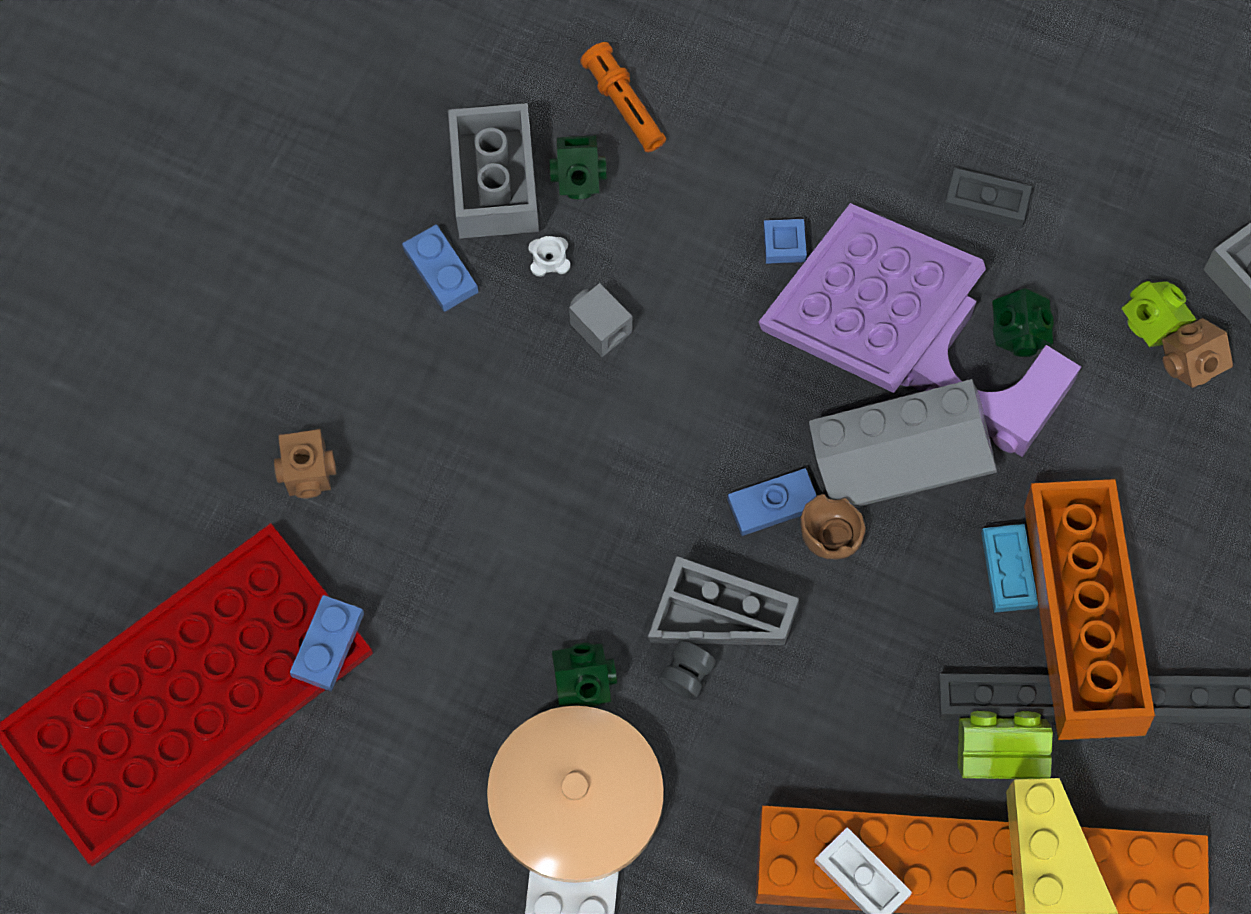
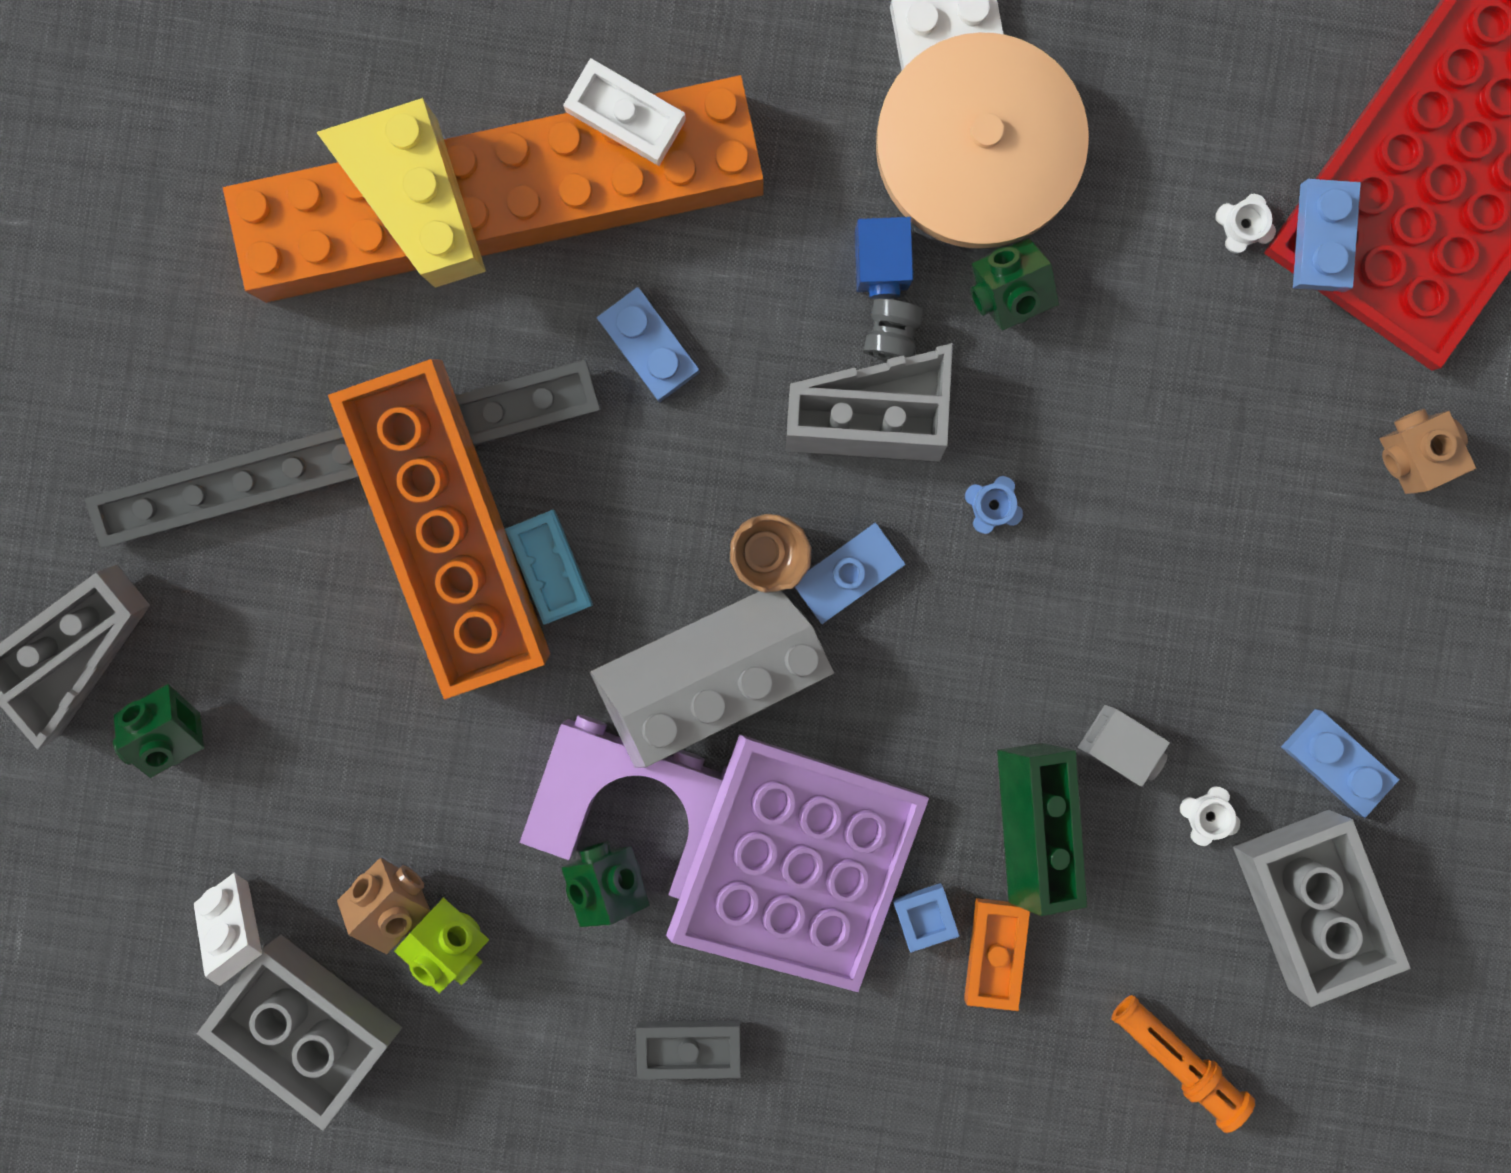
camera: 160 degrees right, 20 degrees up
dark green brick [550,135,607,199] -> none
lime brick [957,711,1053,779] -> none
none -> medium blue plate [596,287,700,403]
none -> blue brick [855,217,913,299]
none -> orange plate [964,898,1030,1011]
none -> medium blue plate [965,476,1023,534]
none -> dark green brick [997,743,1087,916]
none -> white plate [1216,194,1276,254]

